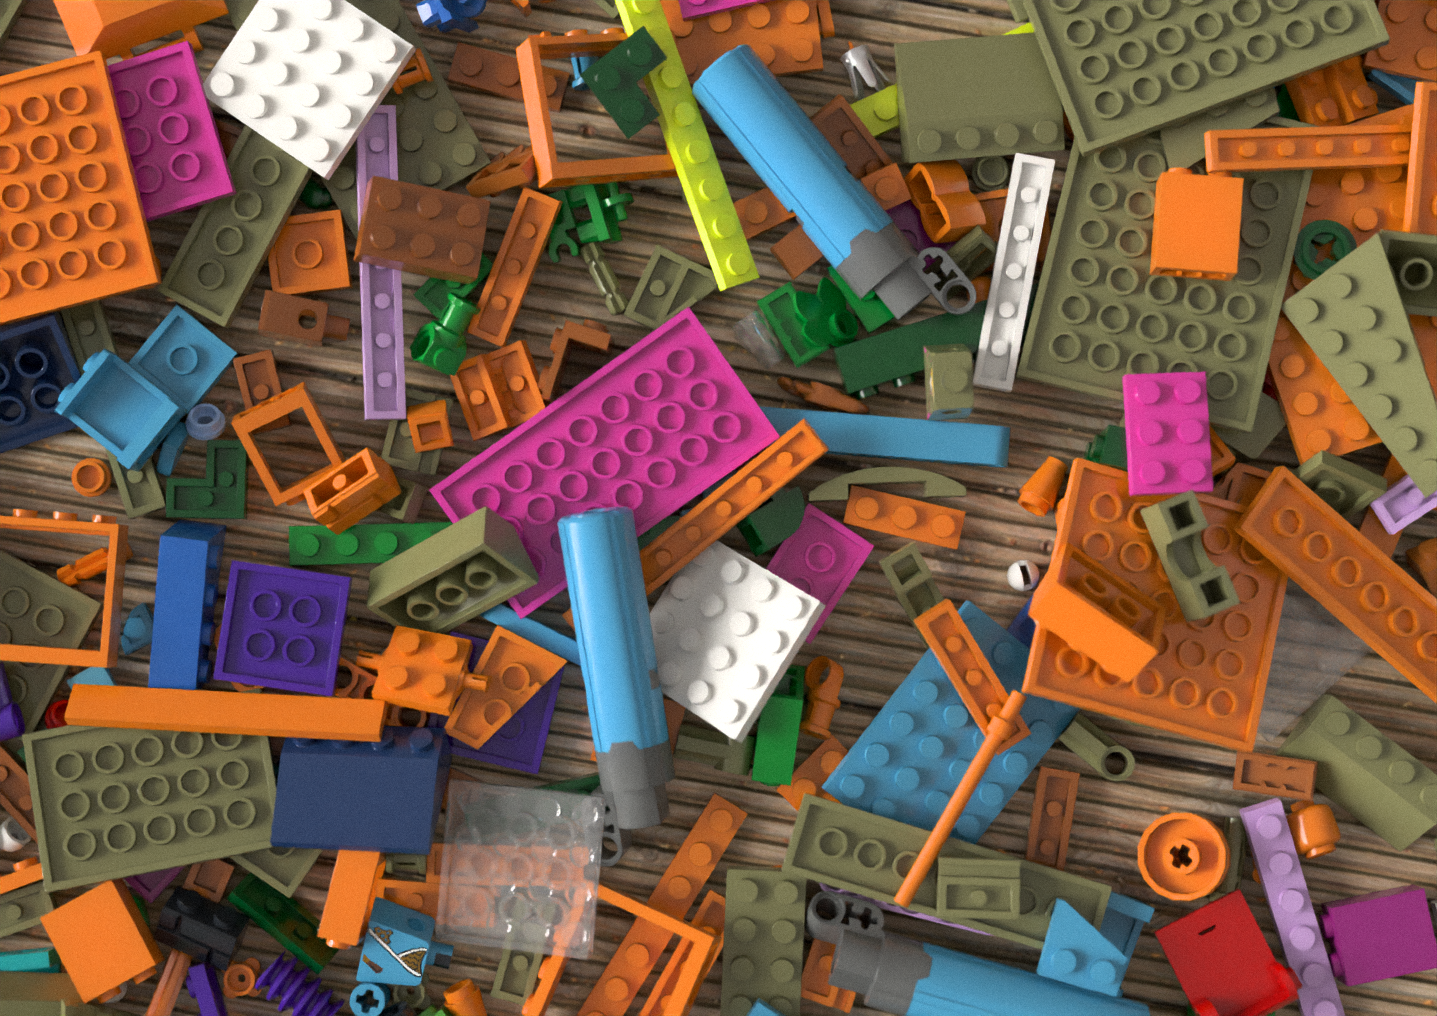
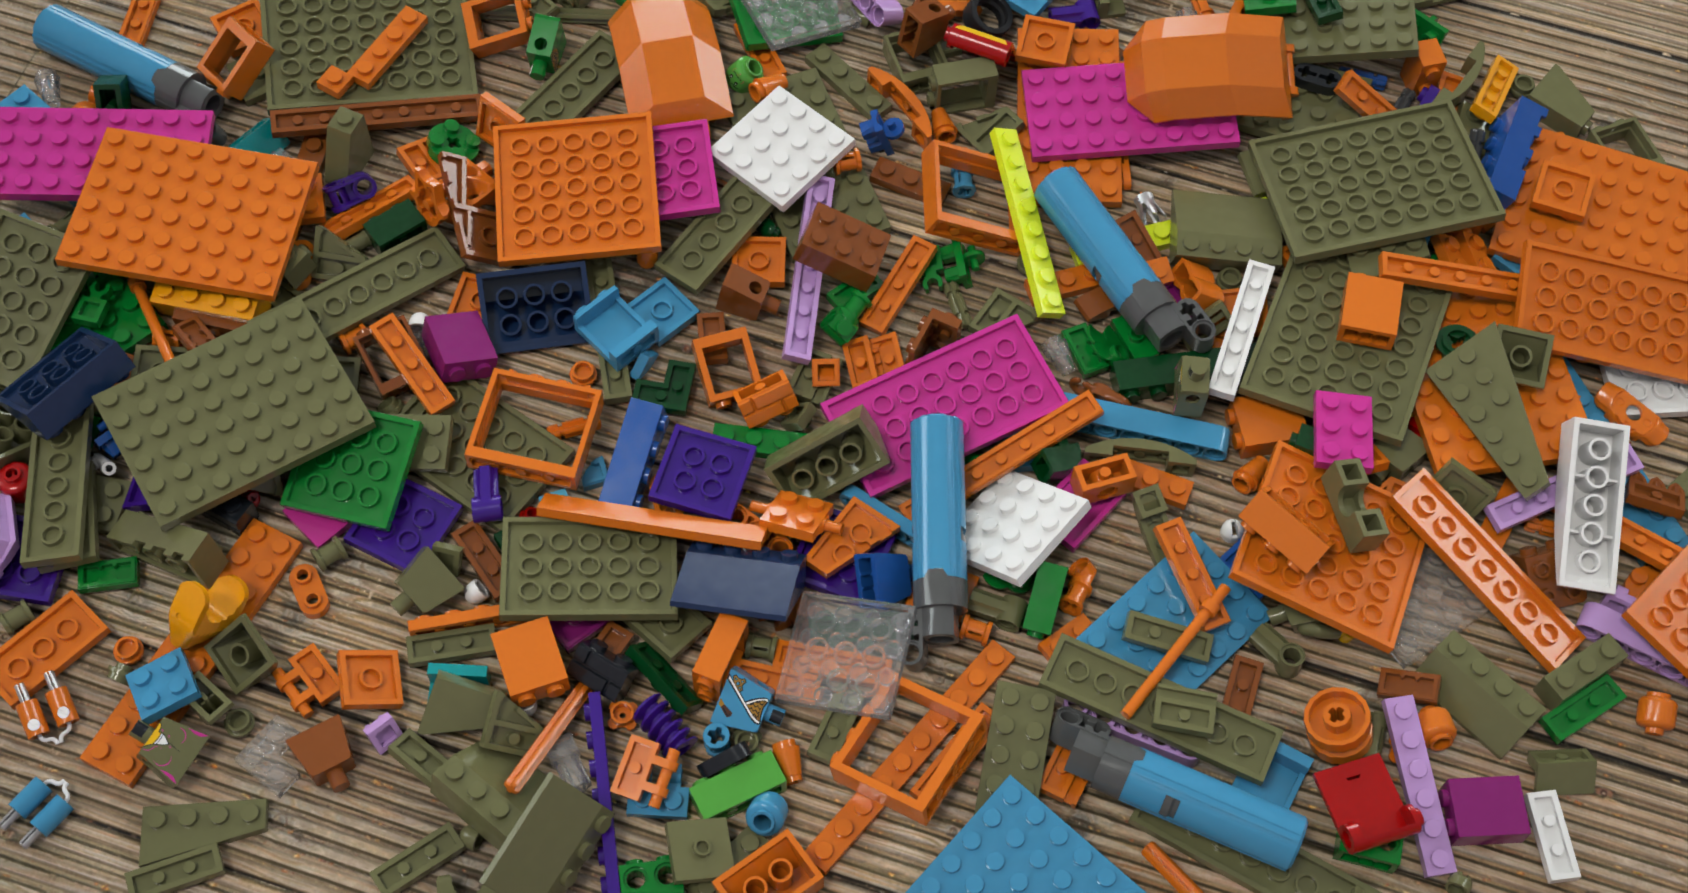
camera: 10 degrees right, 25 degrees down
light blue plate [186,403,226,440] -> none
dark orange plate [466,144,537,198] -> none
dark green plate [580,25,667,139] -> none
dark azure wing [1036,898,1127,997] -> none
none -> blue torso [854,553,913,609]
none -> orange bush [959,613,994,647]
none -> orange brick [1070,453,1137,503]
none -> olive plate [1121,610,1214,665]
none -> orange brick [1225,396,1307,459]

